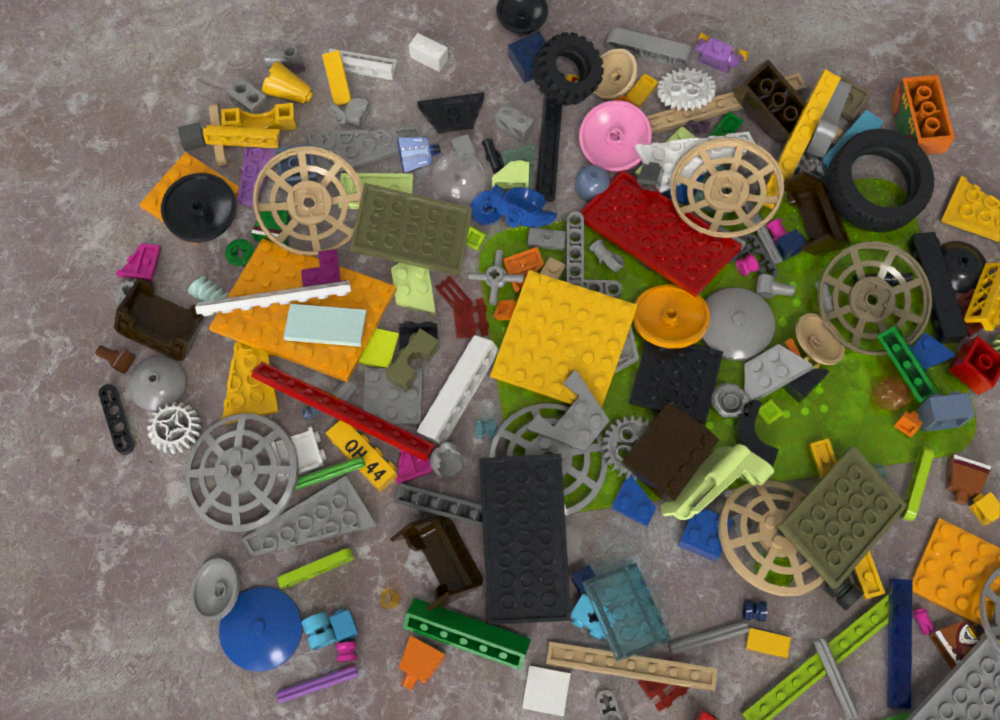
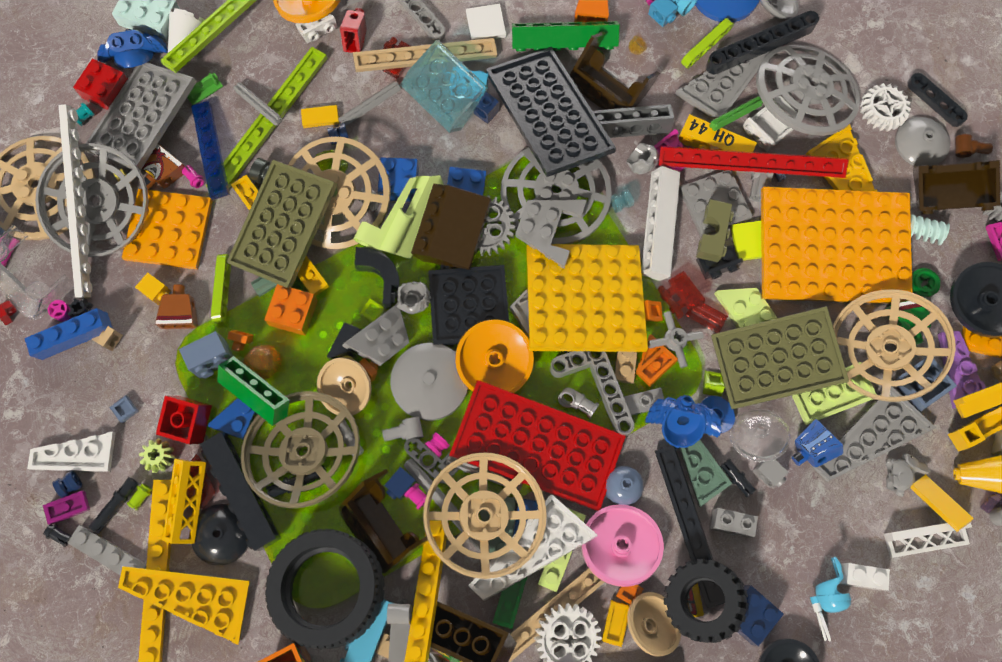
camera: 155 degrees right, 5 degrees up
white plate [195,280,351,316] -> none
light aqua tile [283,304,367,347] -> none
magenta plate [301,249,341,287] -> none
black wing [417,92,485,133] -> none
yellowish green slope [492,160,529,190] -> none
dark grey slope [637,162,664,192] -> none
arm [687,120,710,134] -> none
light grey gear [799,159,826,181] -> none
none -> orange brick [264,284,318,336]
none -> black beam [706,11,819,75]
none -> medium azure hair [810,557,851,642]

